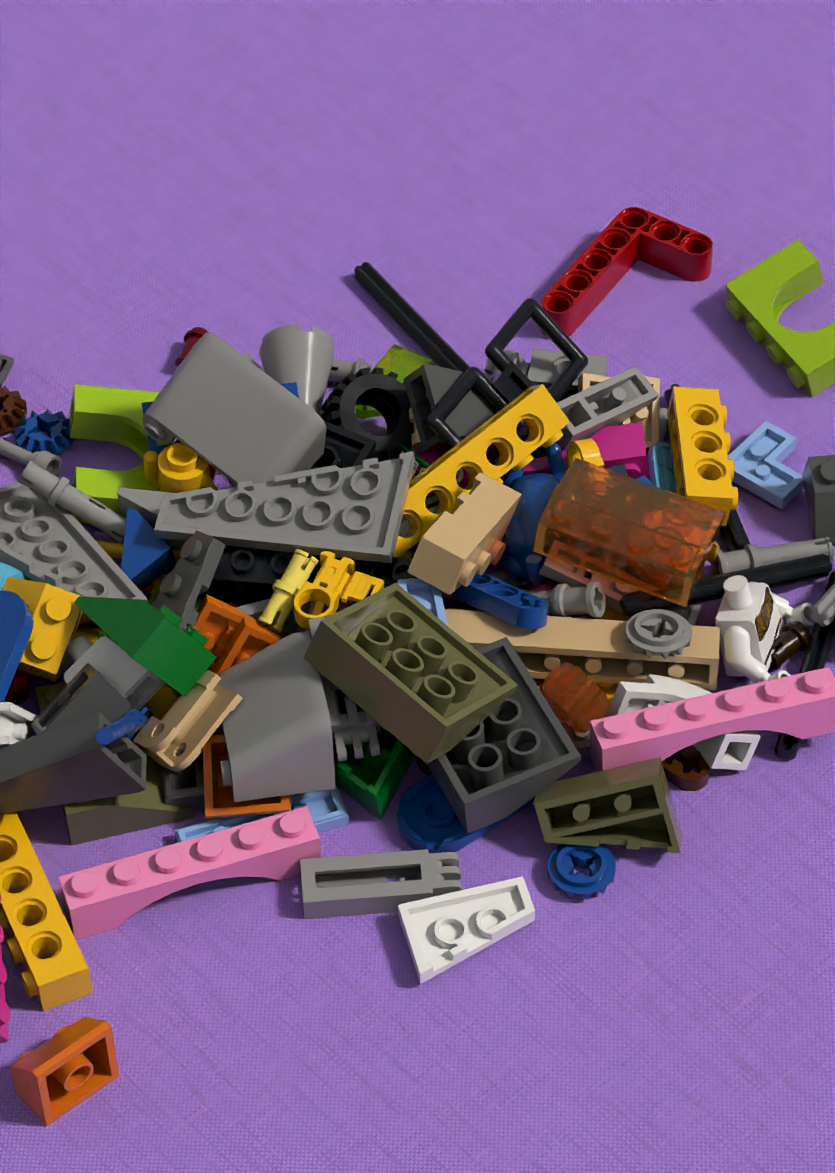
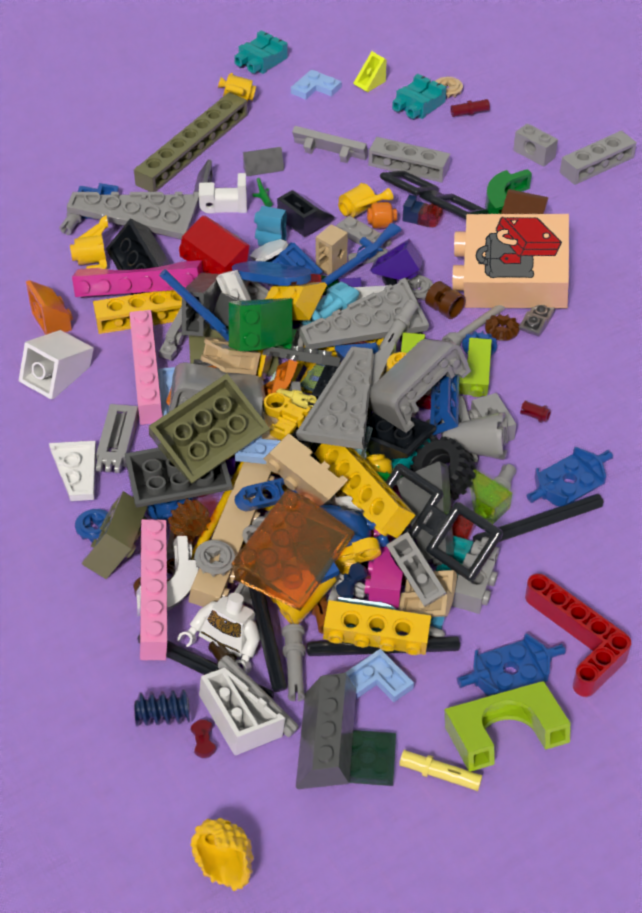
camera: 100 degrees right, 0 degrees up
none -> white slope [18,330,94,400]
none -> light grey hinge [159,307,184,361]
none -> blue plate [457,634,566,696]
none -> blue plate [527,447,613,506]

